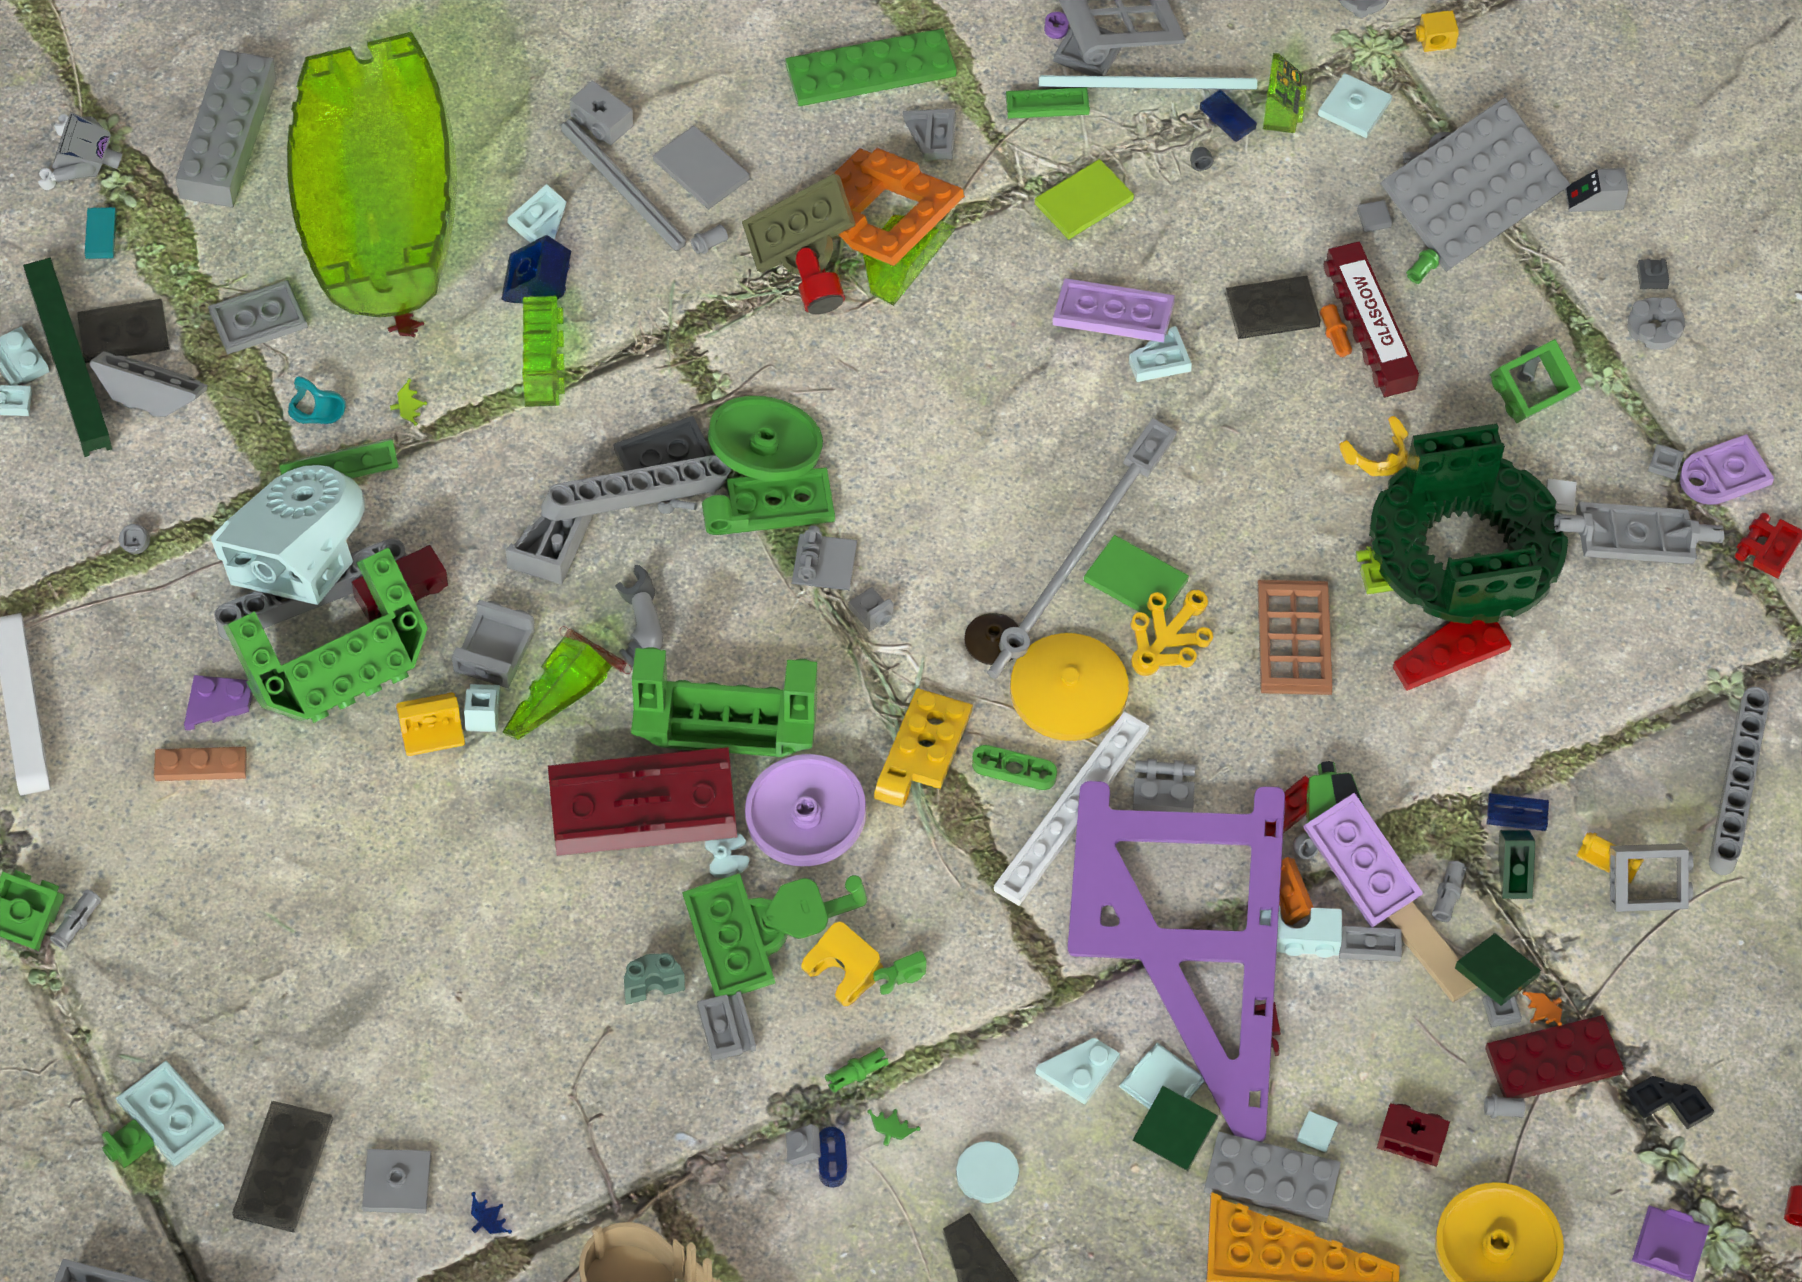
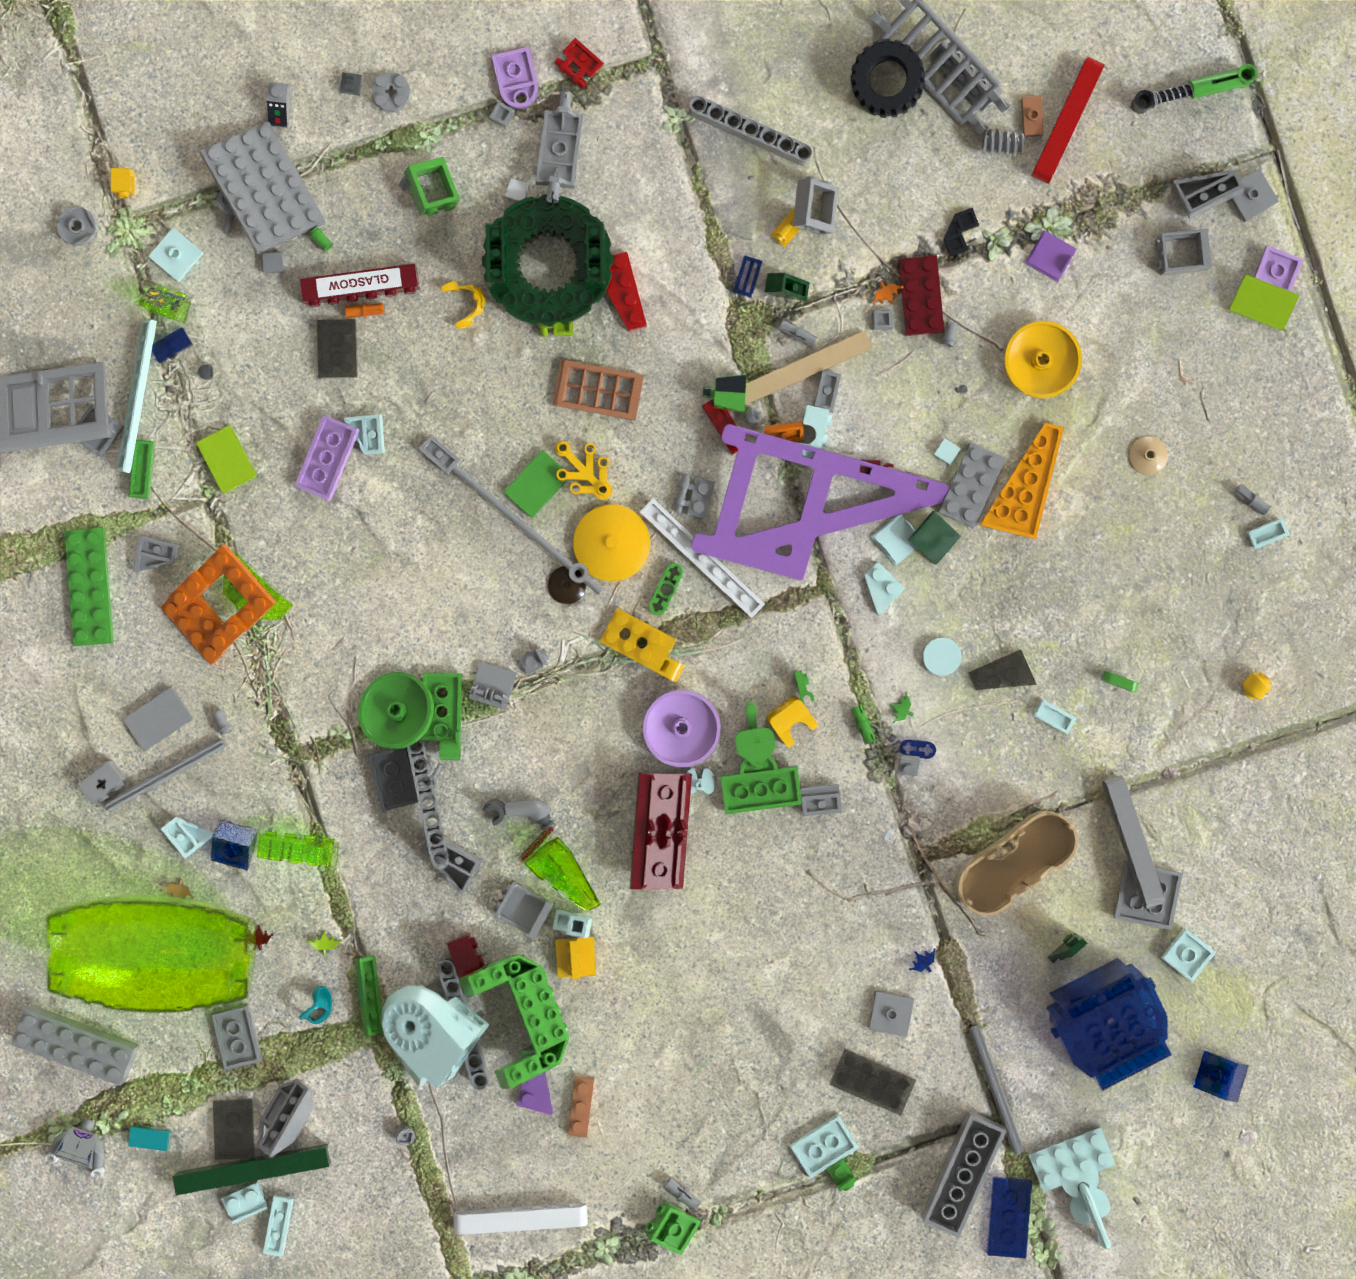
camera: 85 degrees left, 30 degrees up
sand green cylinder [624,953,685,1005] -> none
bright green wedge [631,647,817,757] -> none
olive plate [742,173,856,314] -> none
medium lavender bush [1044,12,1069,39] -> none
lavender plate [1303,793,1423,927] -> none
dark red brick [1377,1103,1451,1167] -> none
dark green tile [1455,933,1541,1006] -> none
none -> piece [160,878,194,903]

